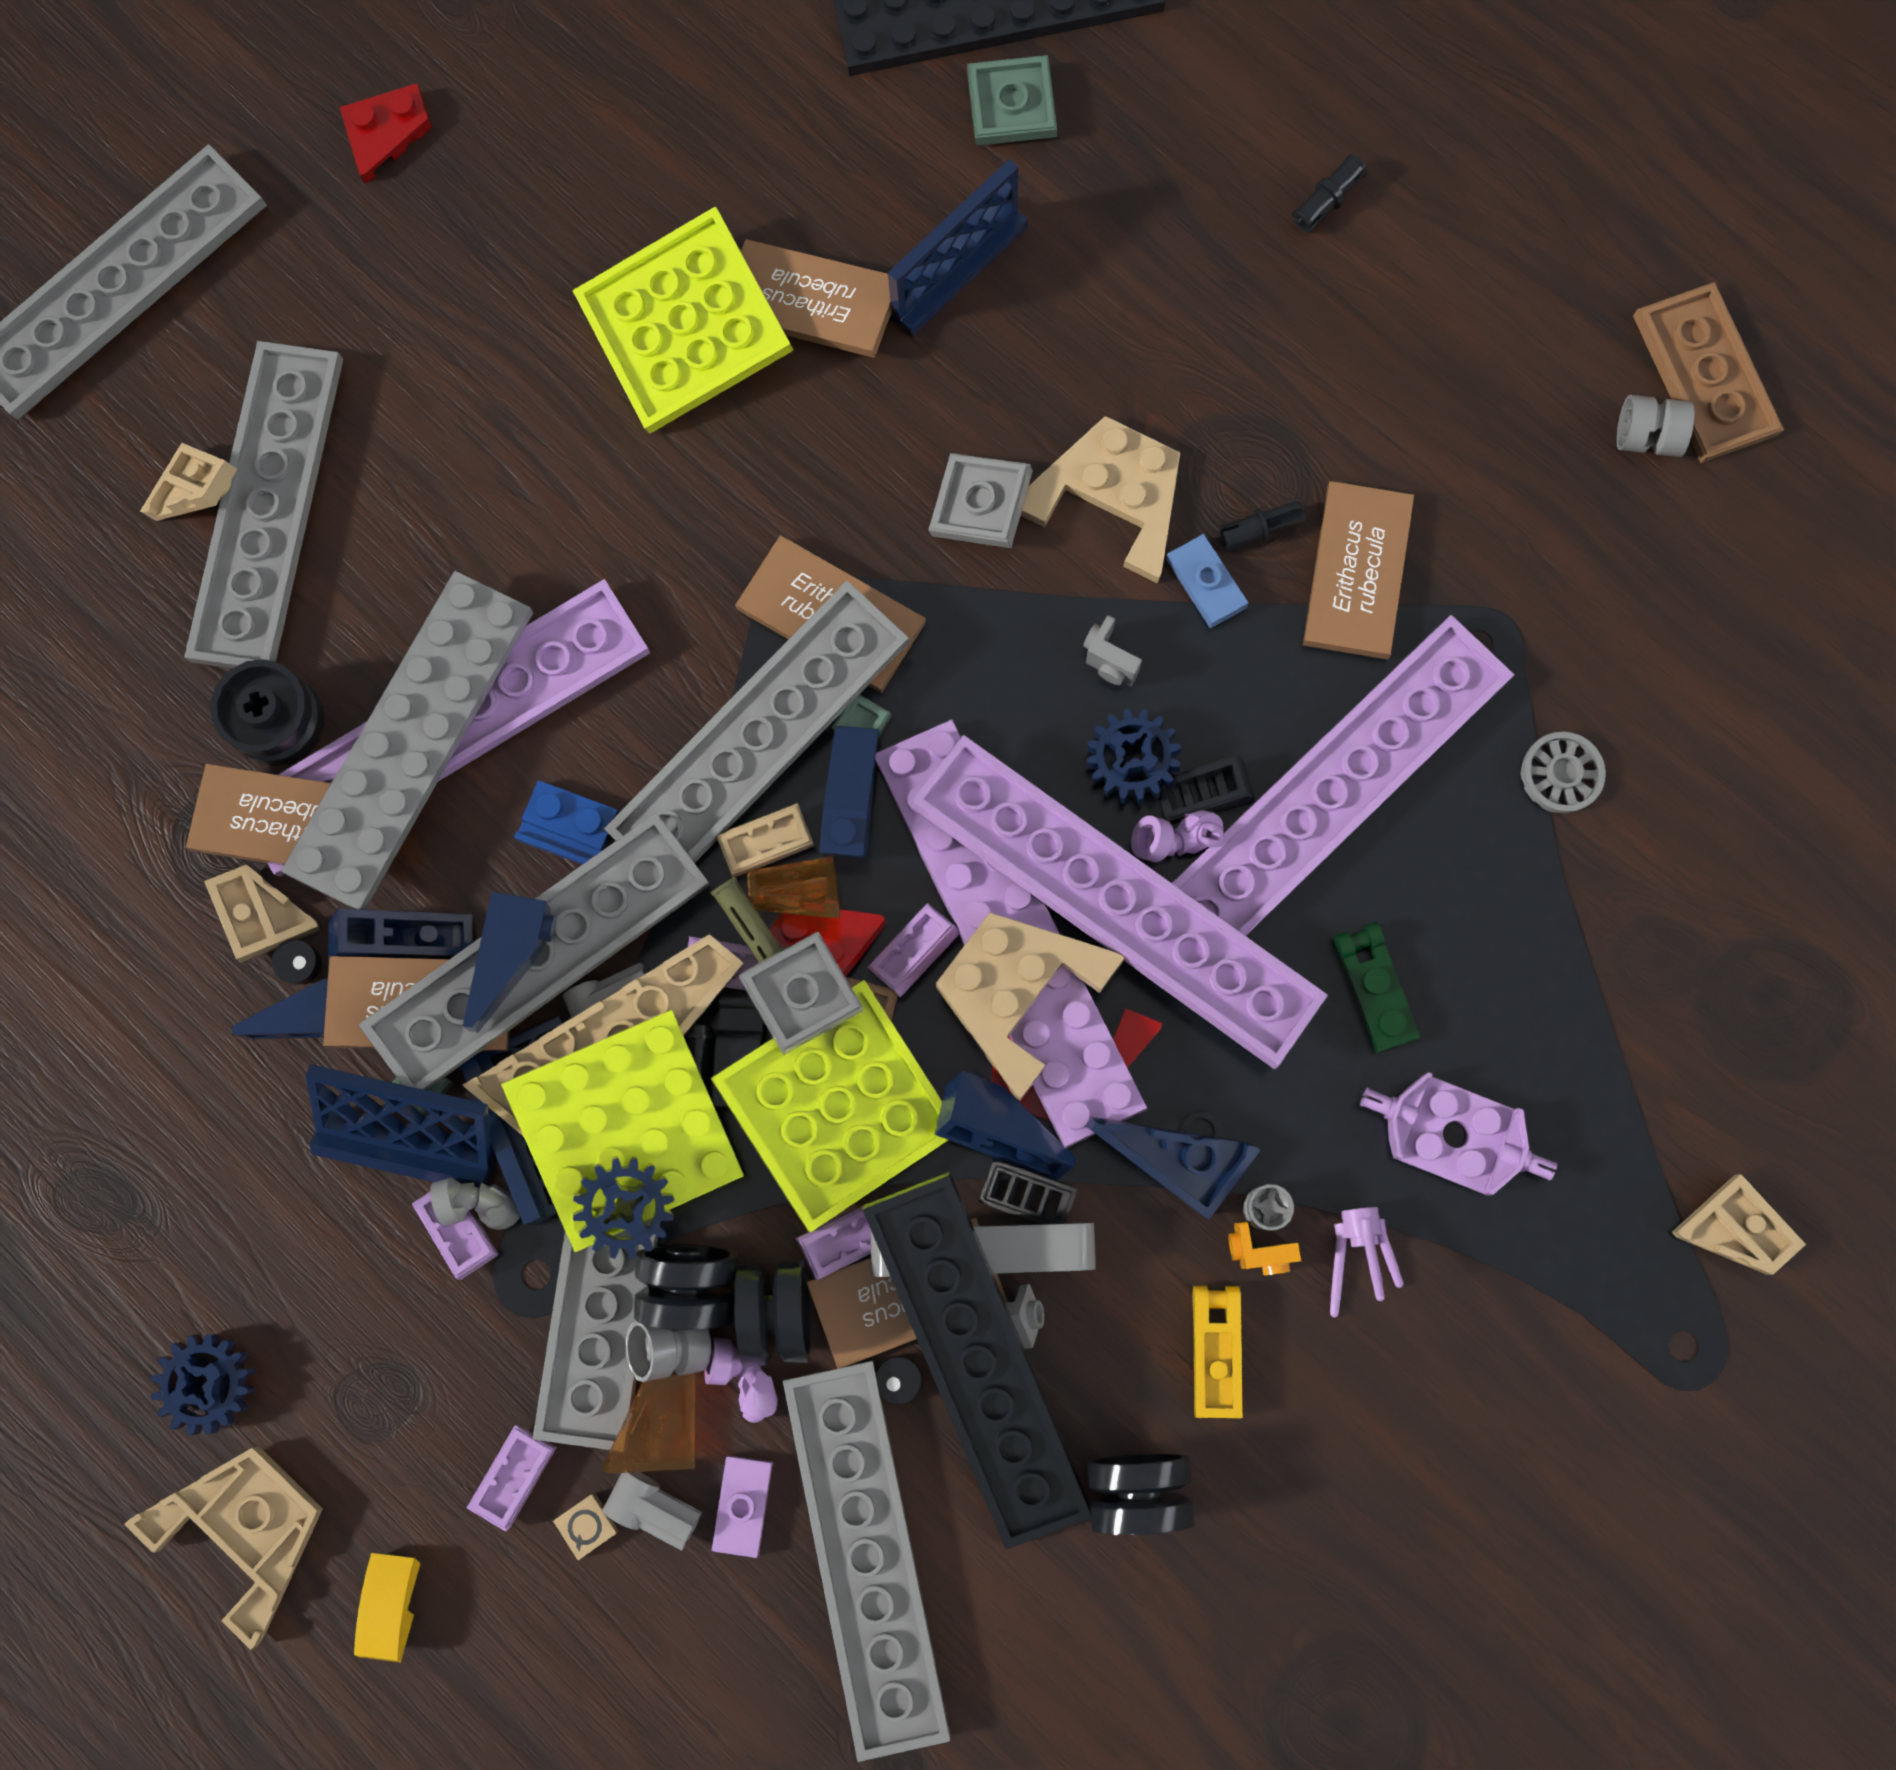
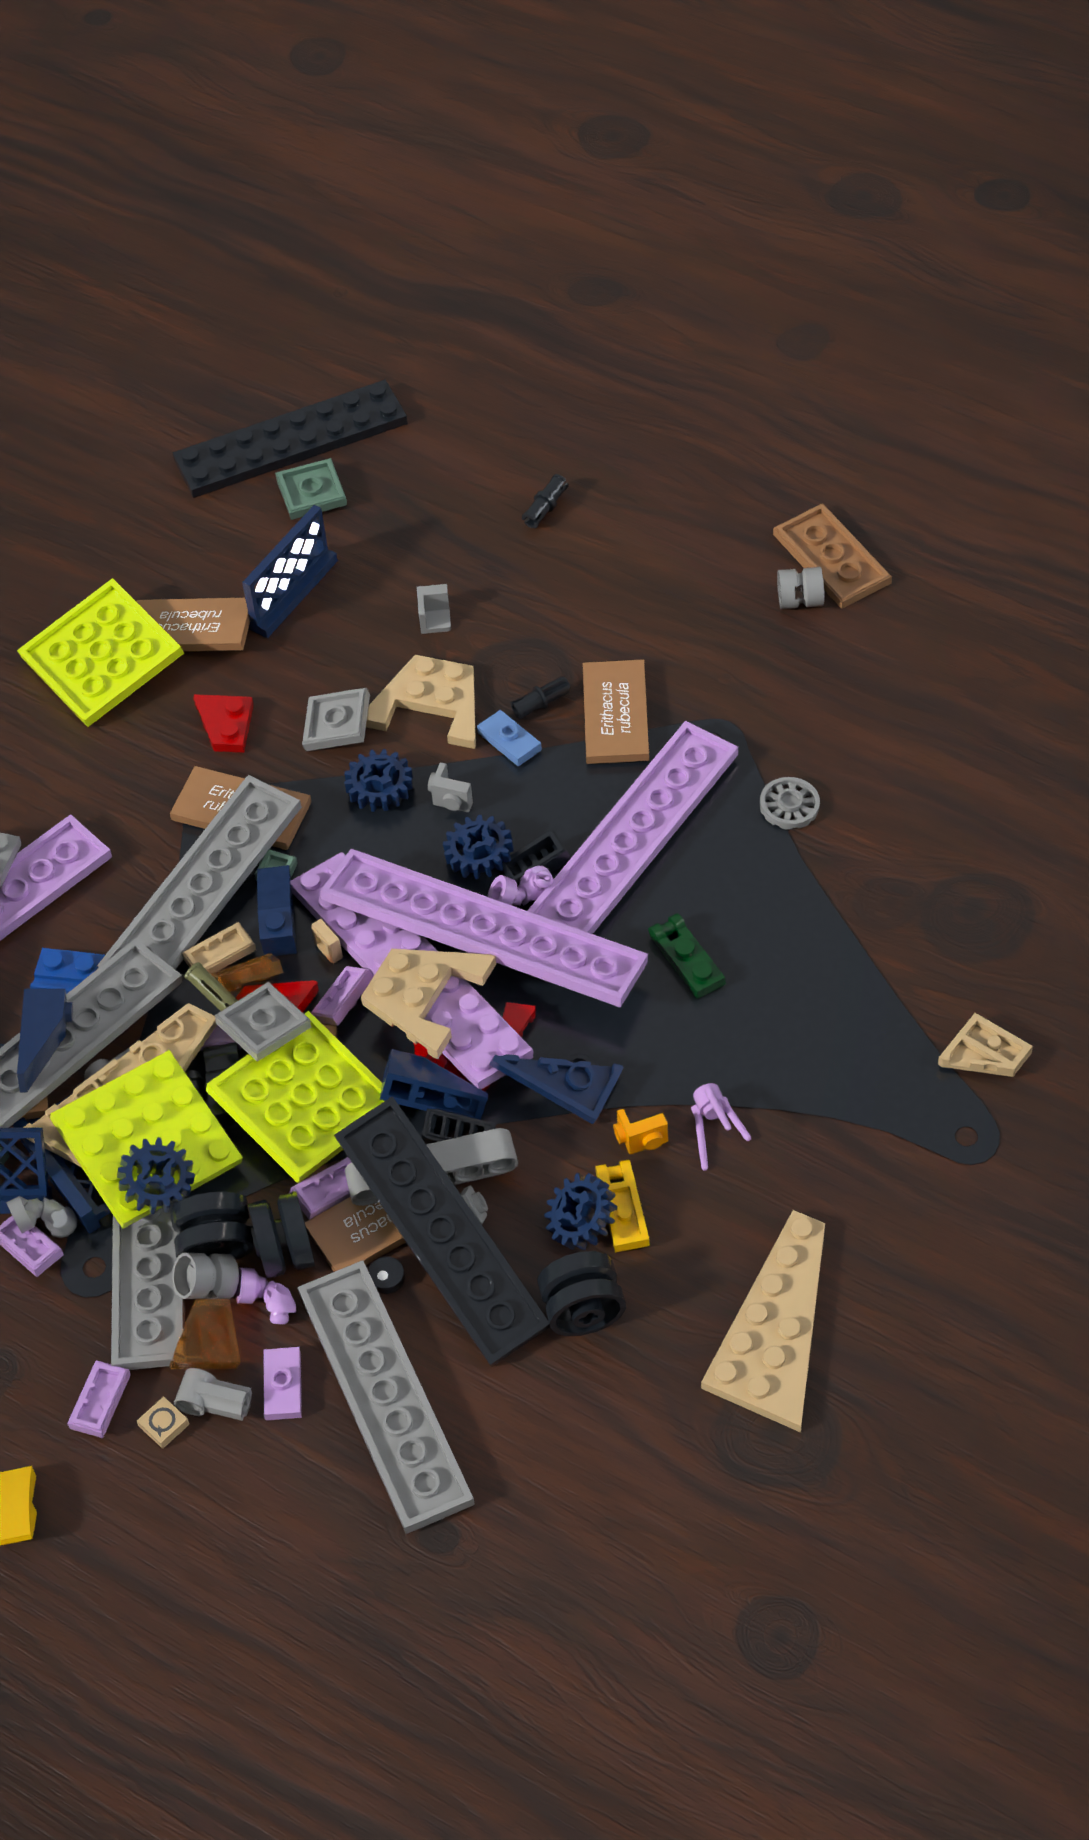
camera: 15 degrees left, 25 degrees down
light grey wheel [1243,1184,1294,1231] -> none
lavender plate [1360,1072,1557,1196] -> none
none -> red wing [193,694,254,753]
none -> tan tile [311,918,343,964]
none -> dark blue gear [344,749,413,812]
none -> light grey panel [417,584,451,634]
none -> dark blue gear [544,1173,617,1250]
none -> tan wing [701,1210,825,1433]

